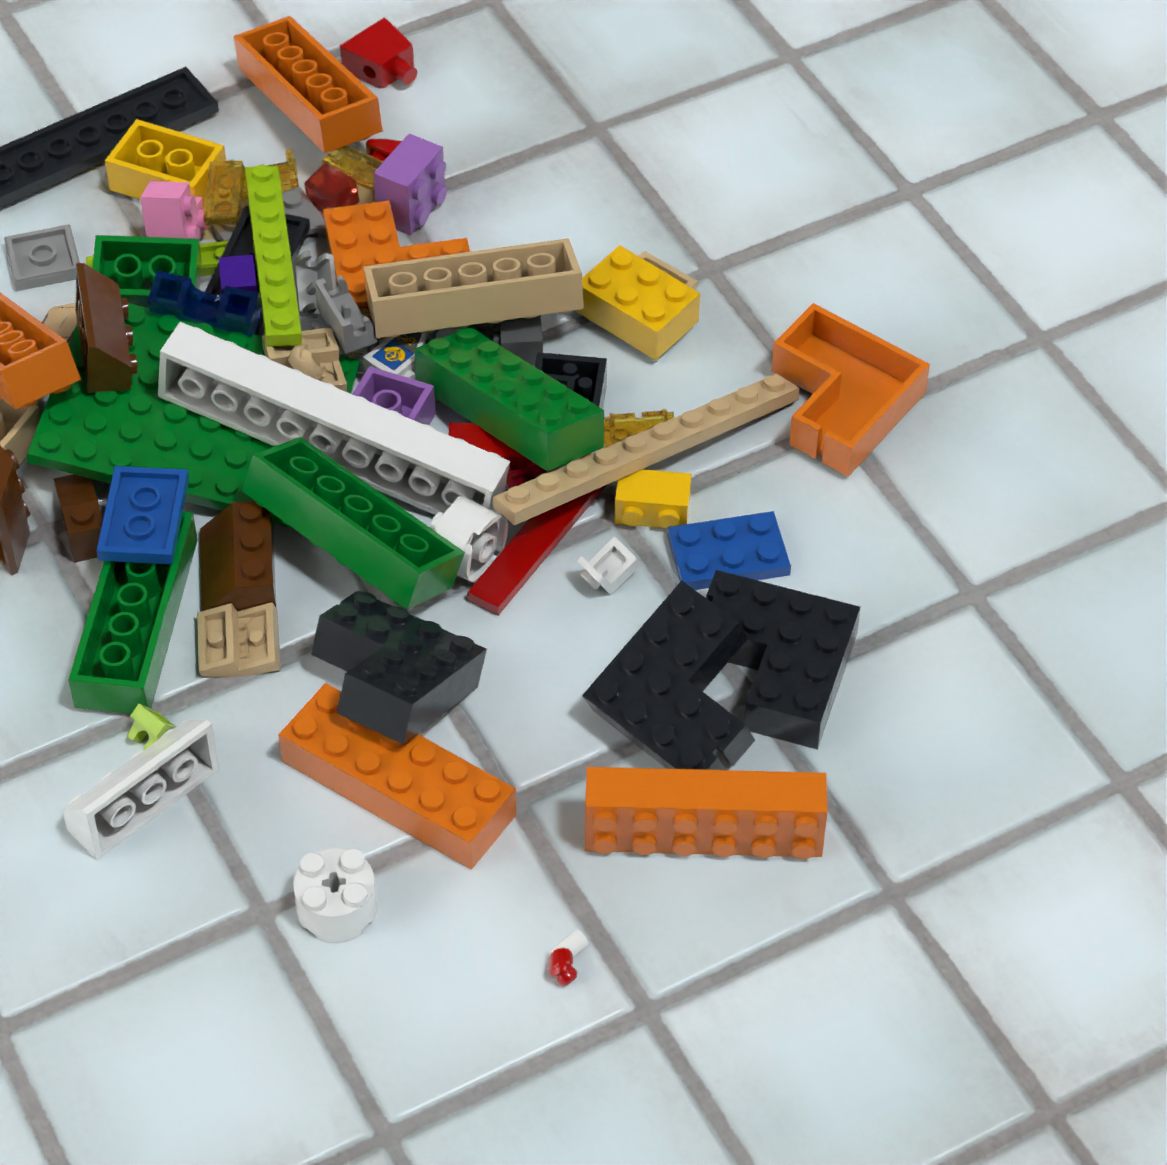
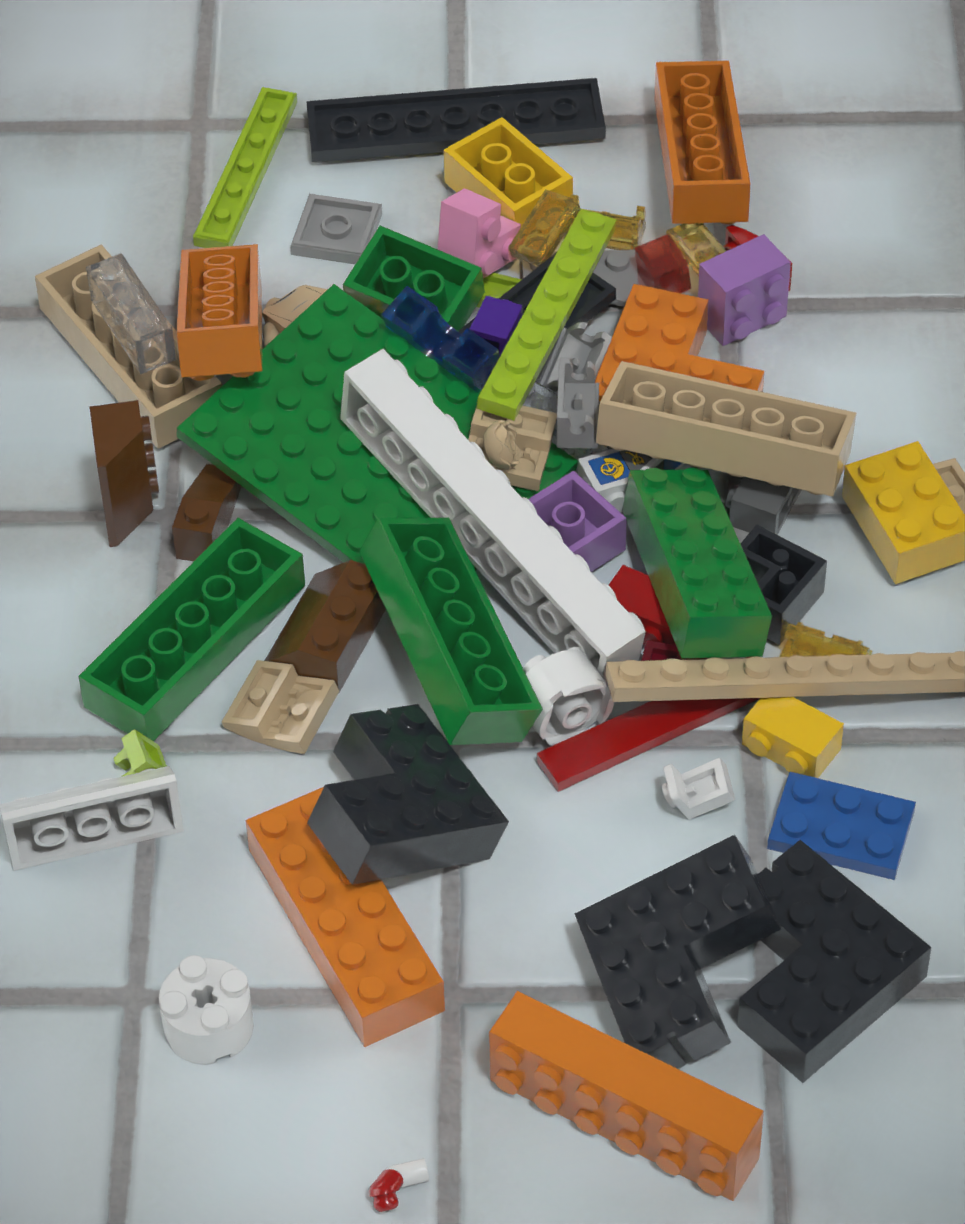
camera: 30 degrees right, 0 degrees up
reddish brown slope [75,263,138,393] -> none
blue plate [97,466,189,564] -> none
red torso [340,18,417,89] -> none

